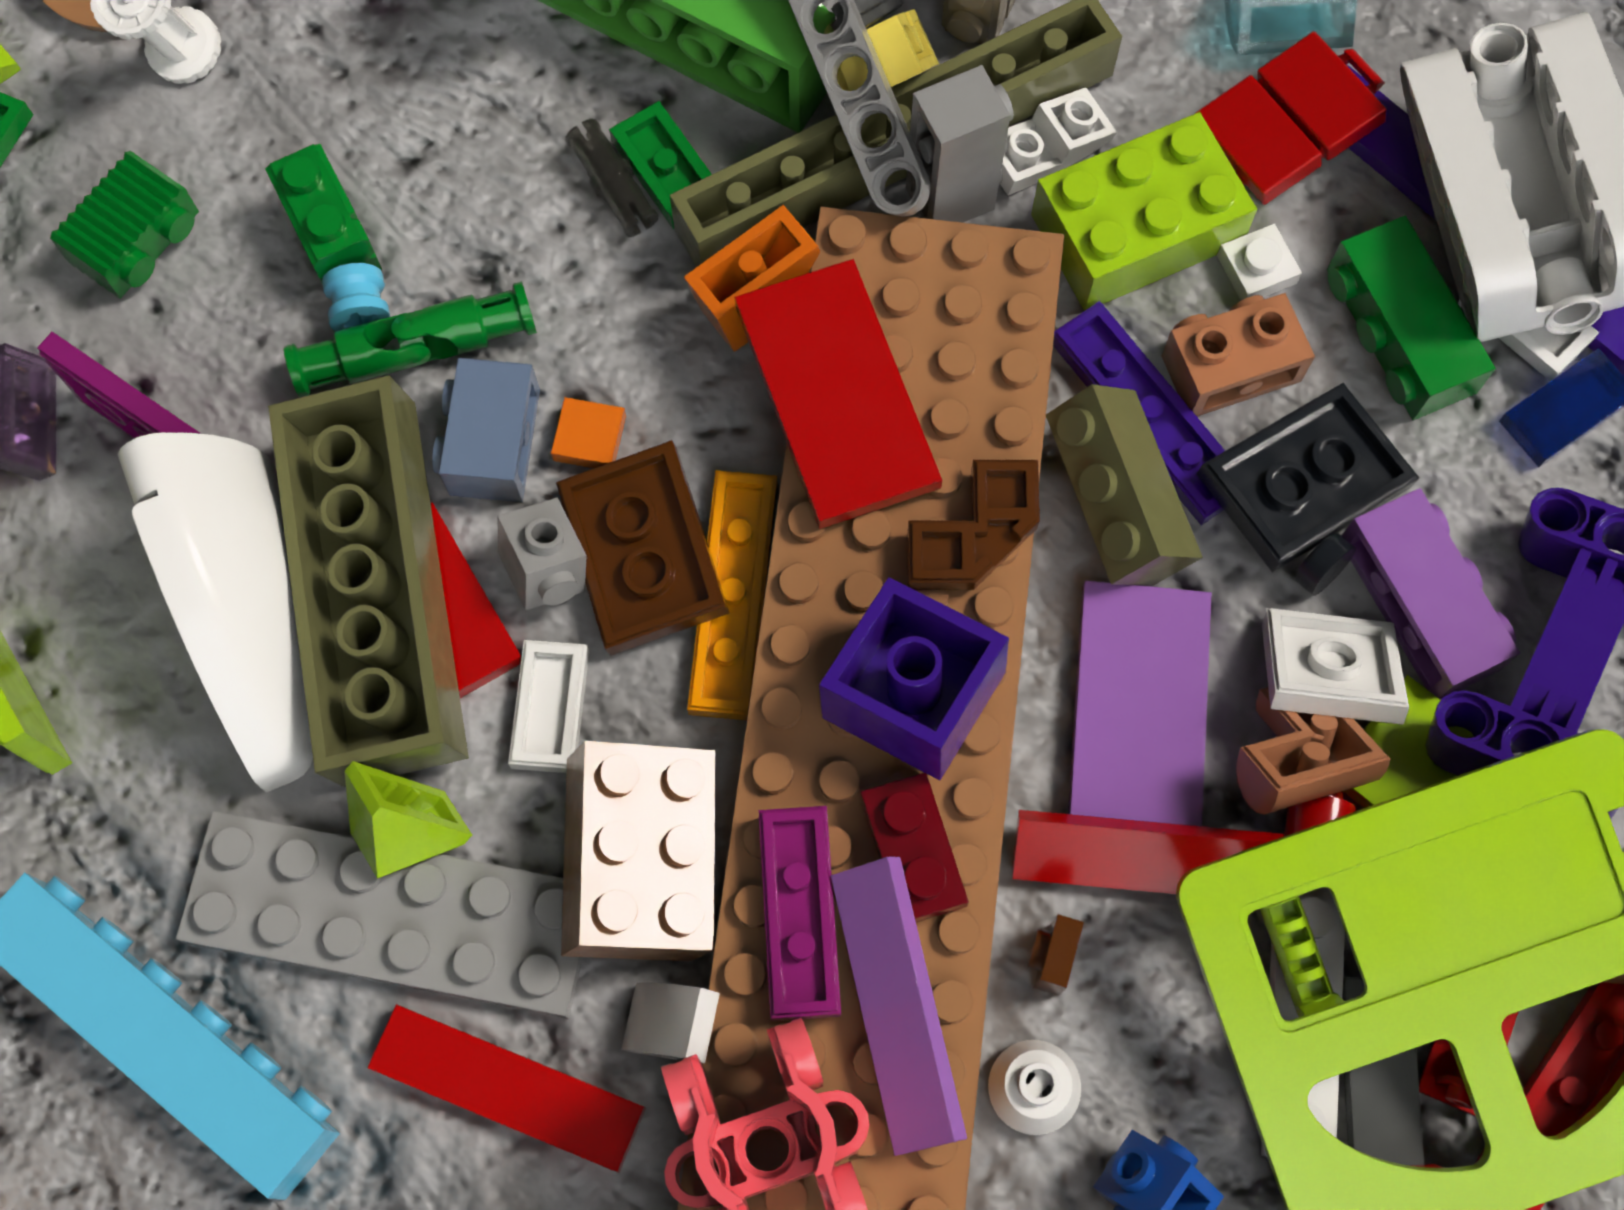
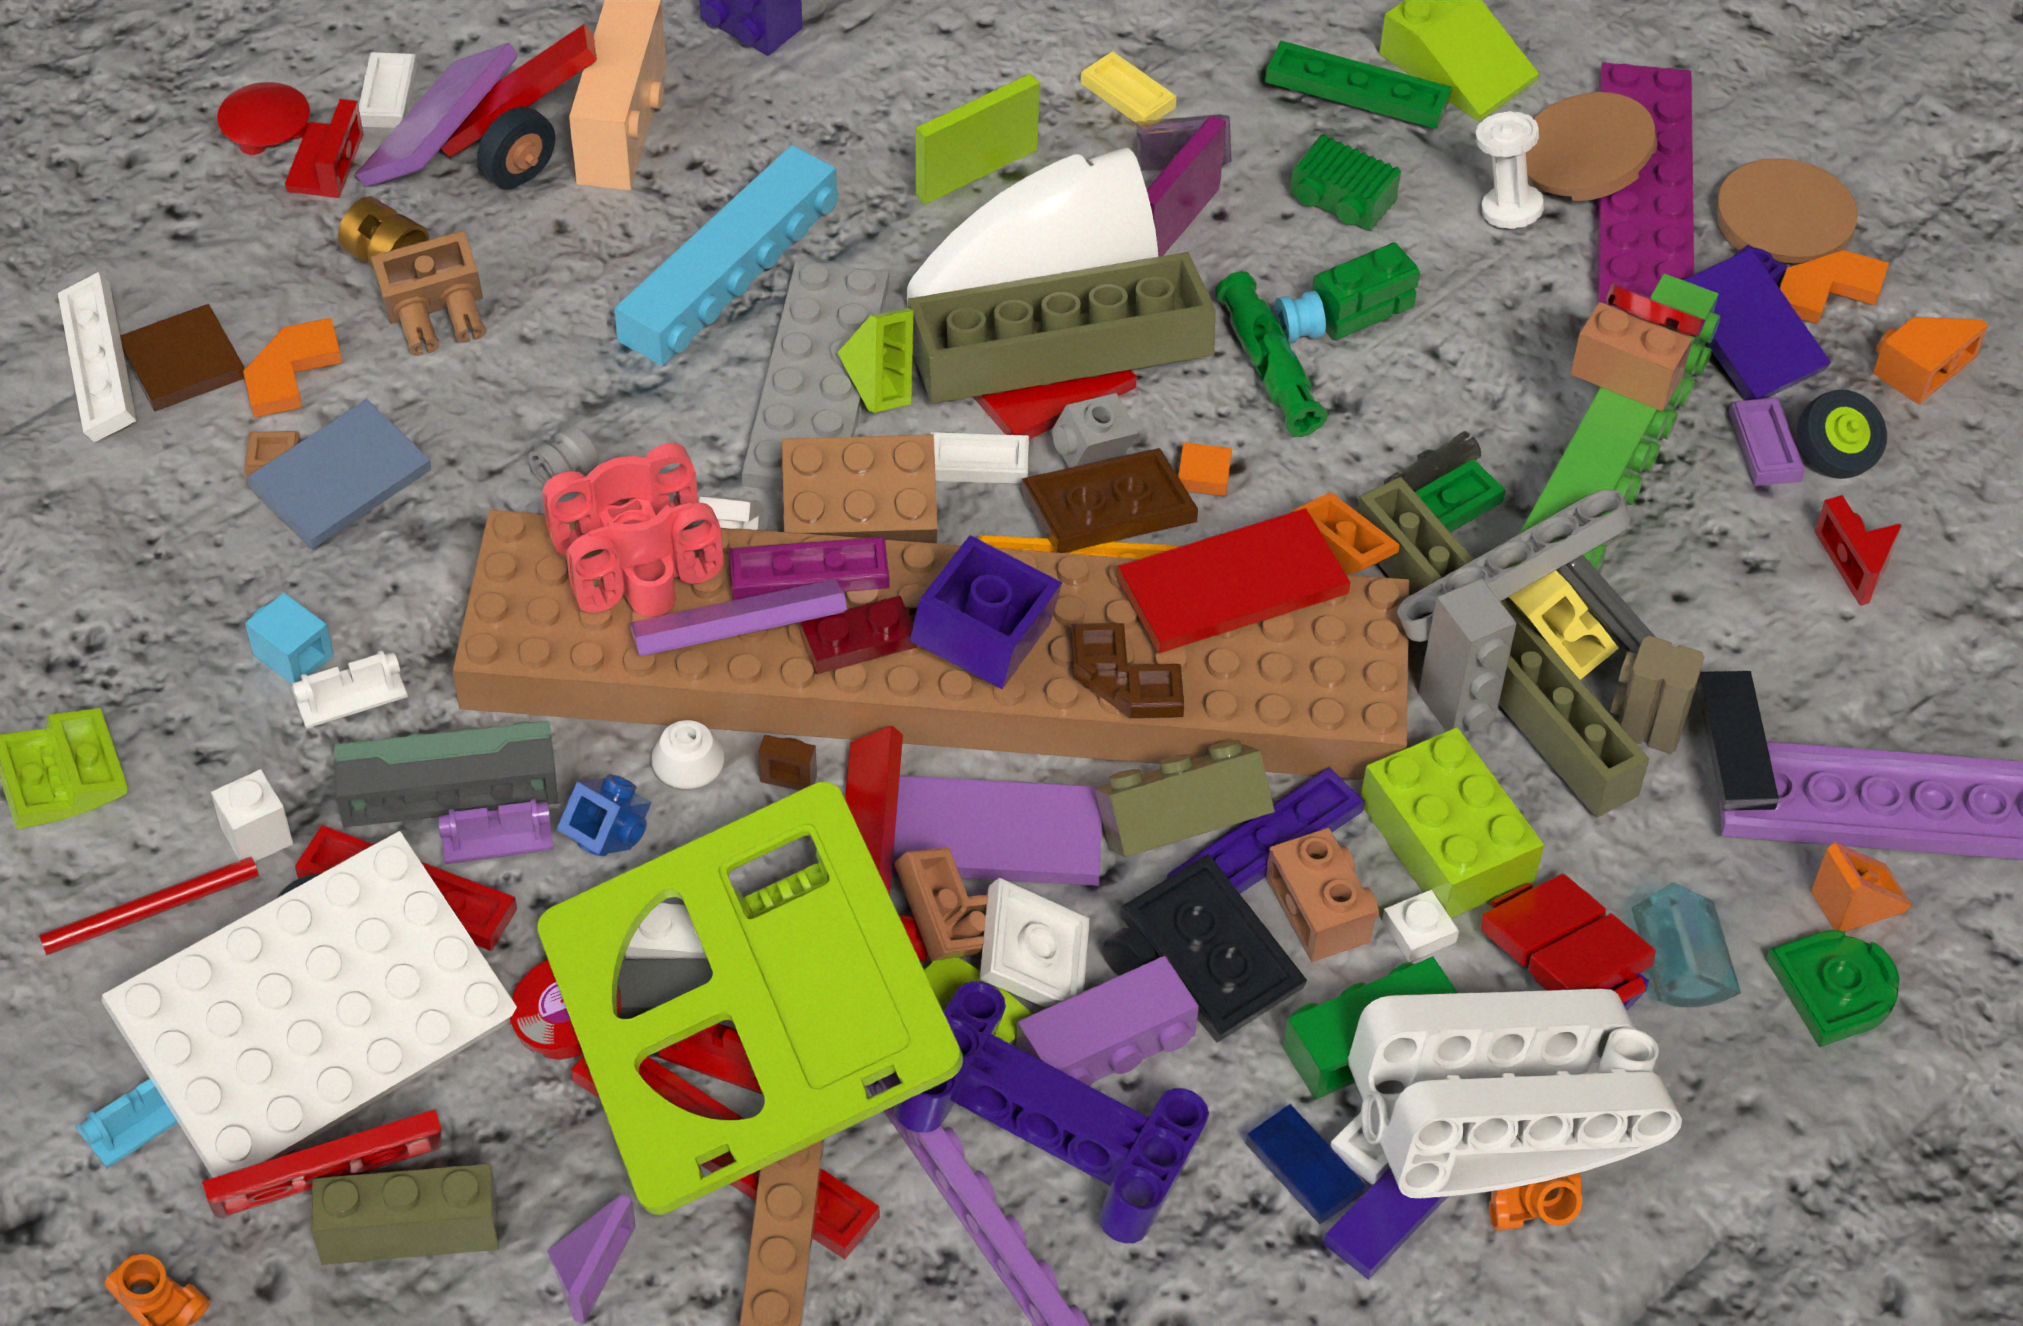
camera: 85 degrees right, 20 degrees down
red tile [367,1004,646,1173] -> none
sand blue brick [432,358,540,503] -> none
white slope [1000,87,1117,195] -> none

